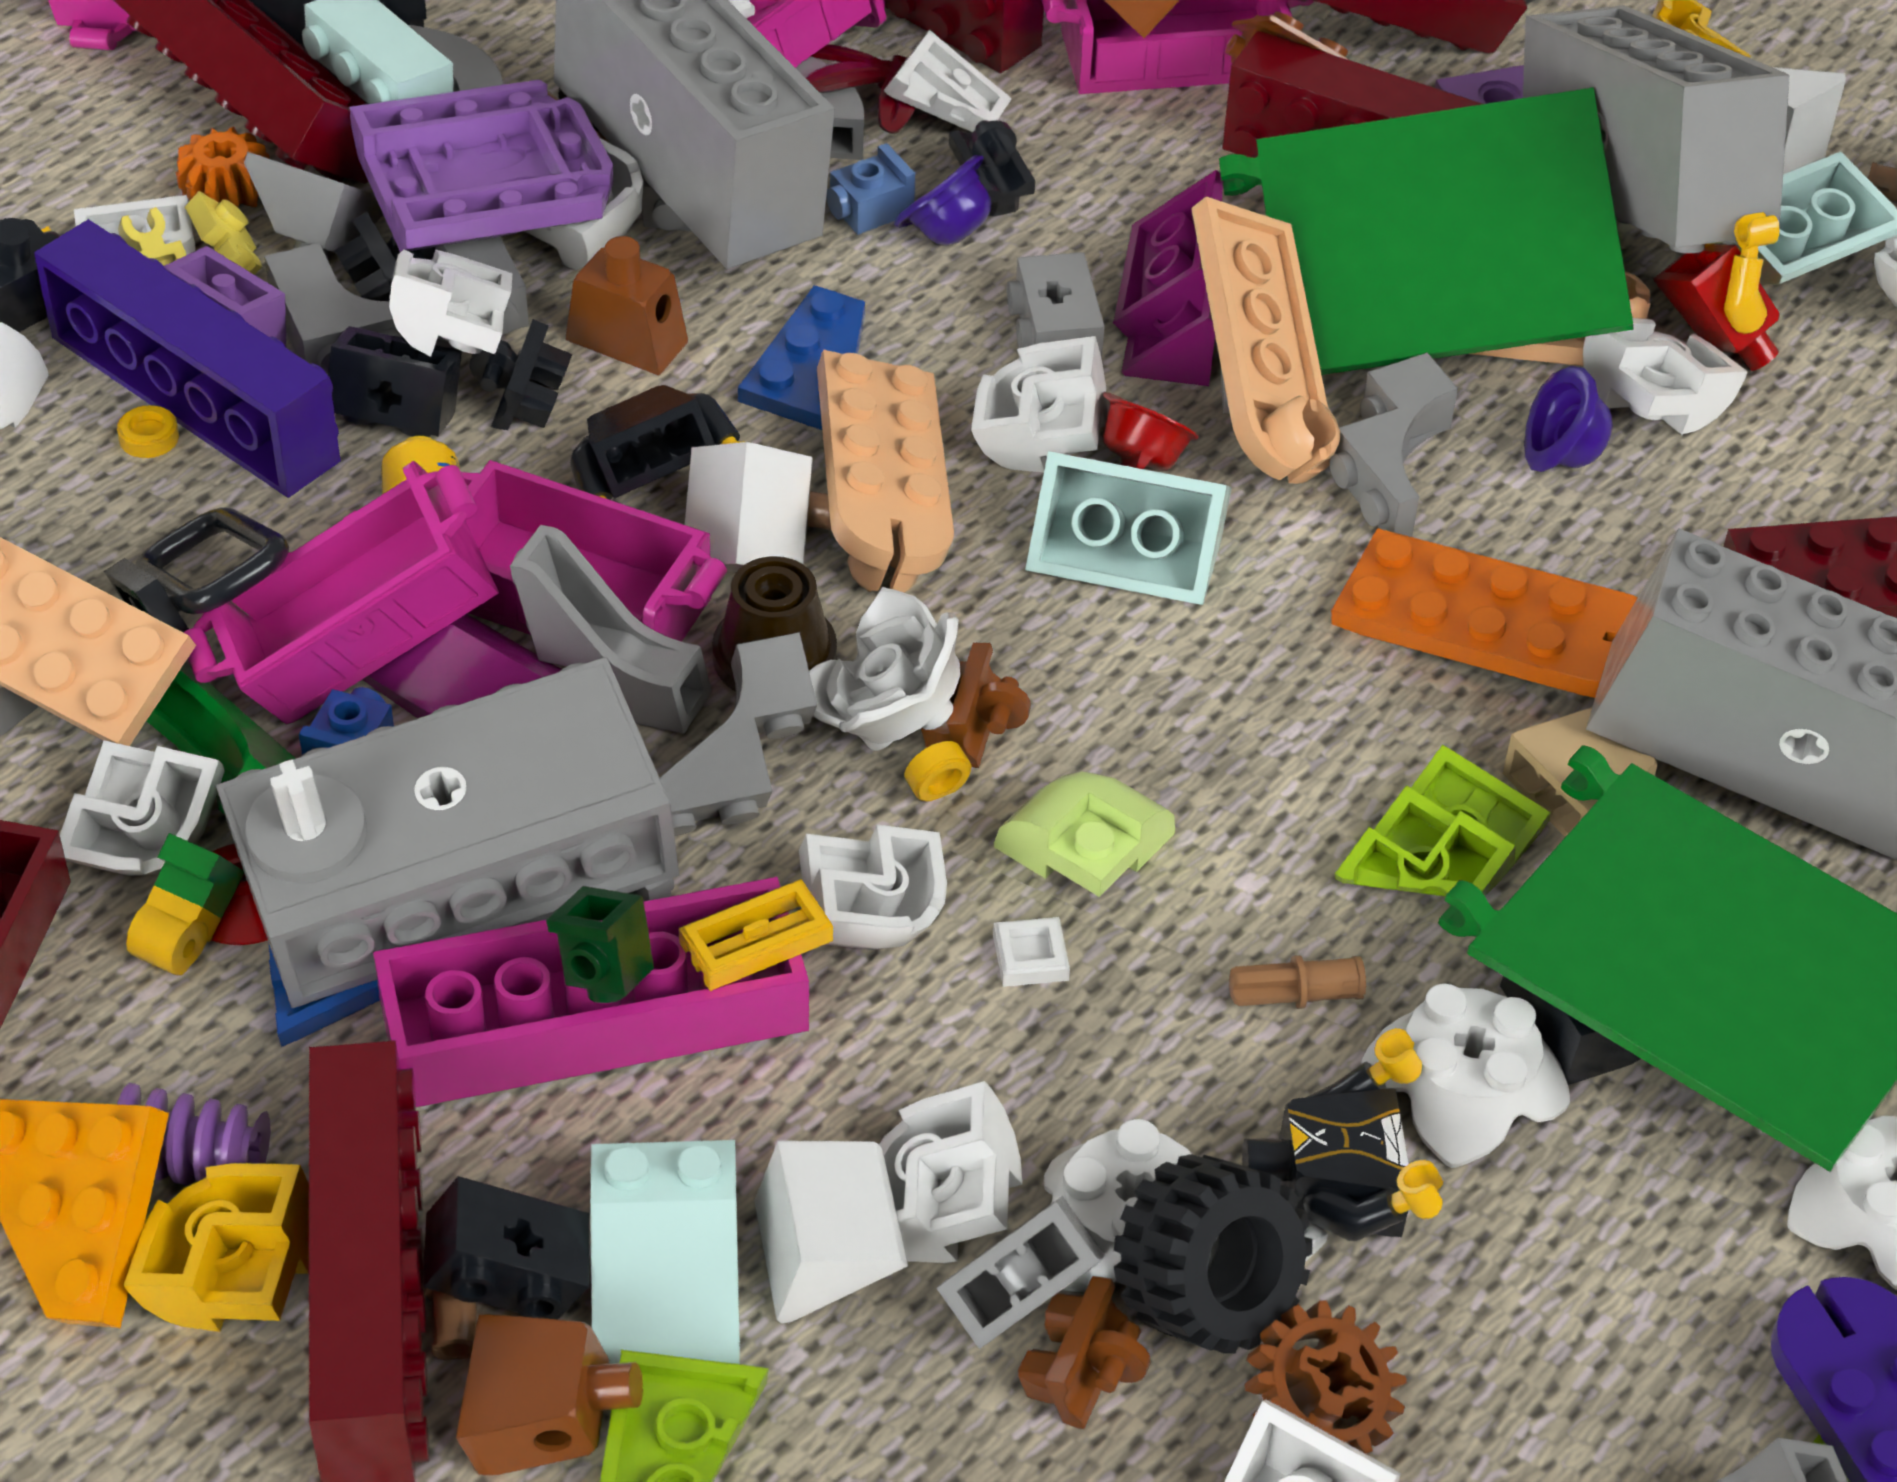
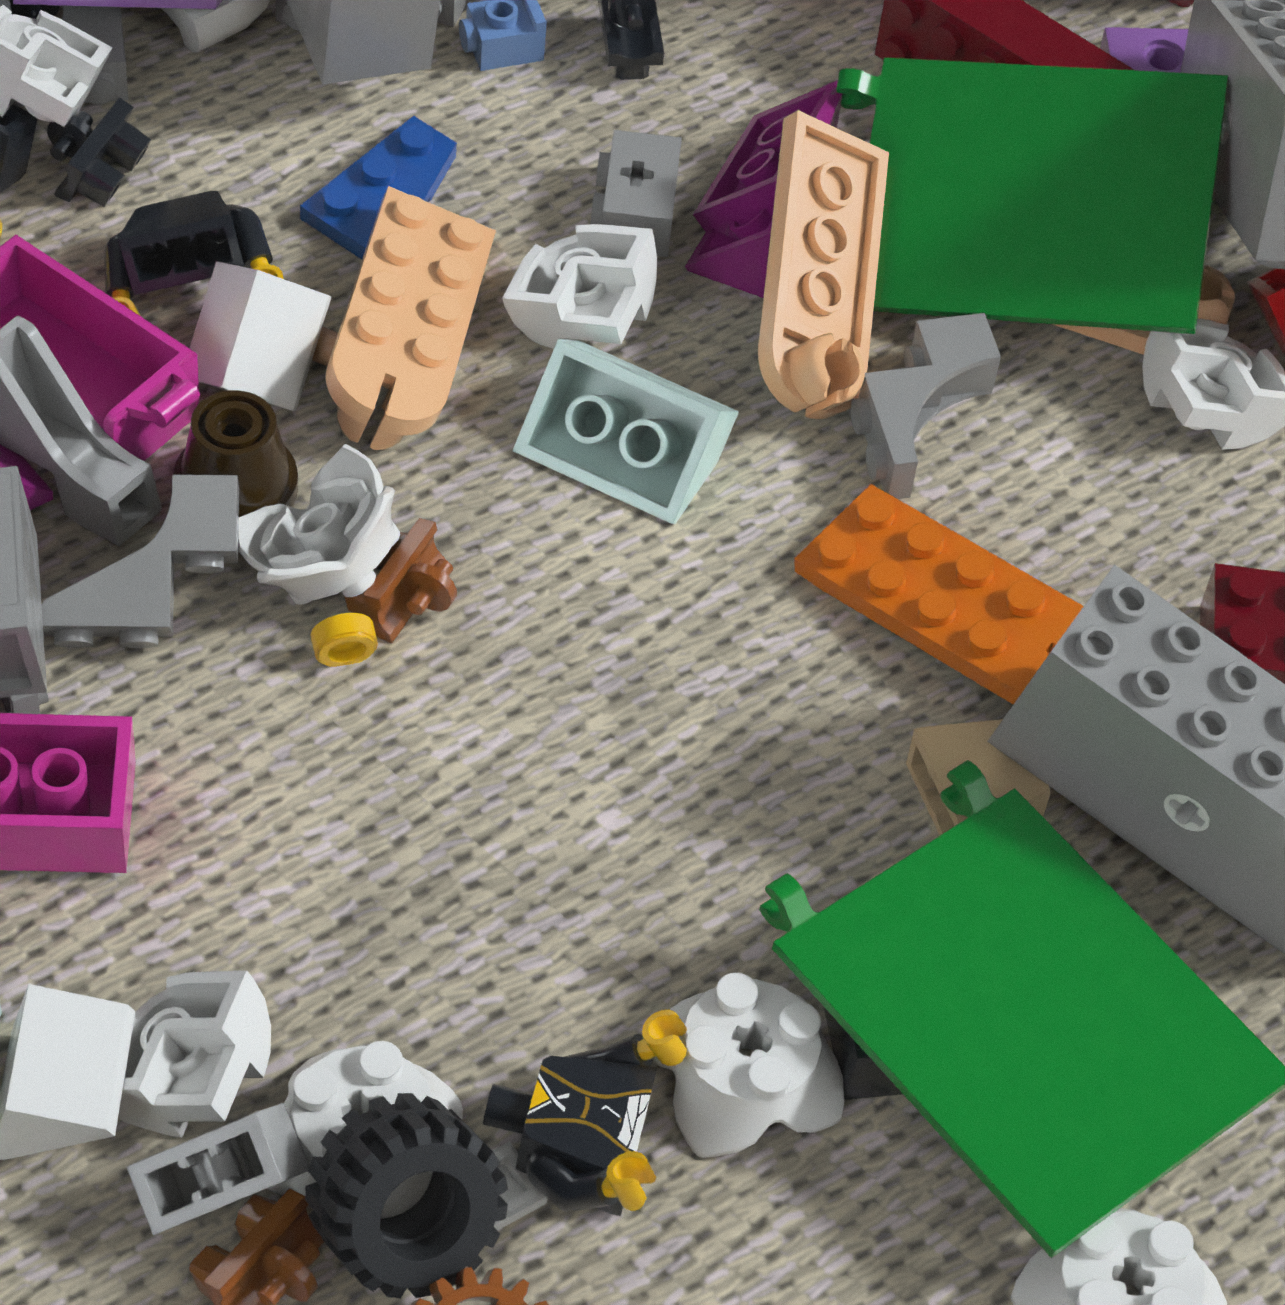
camera: 10 degrees right, 5 degrees up
dark orange torso [565,236,688,376] -> none
yellow tile [679,879,833,991] -> none
white brick [799,825,947,950] -> none
dark purple hat [895,155,991,246] -> none
white tile [993,917,1070,987] -> none
yellowish green brick [994,771,1175,897] -> none
red piece [1103,392,1199,471] -> none
medium nougat axle [1229,955,1366,1009] -> none
lime slope [1335,744,1551,897] -> none
dark purple hat [1524,365,1613,472] -> none

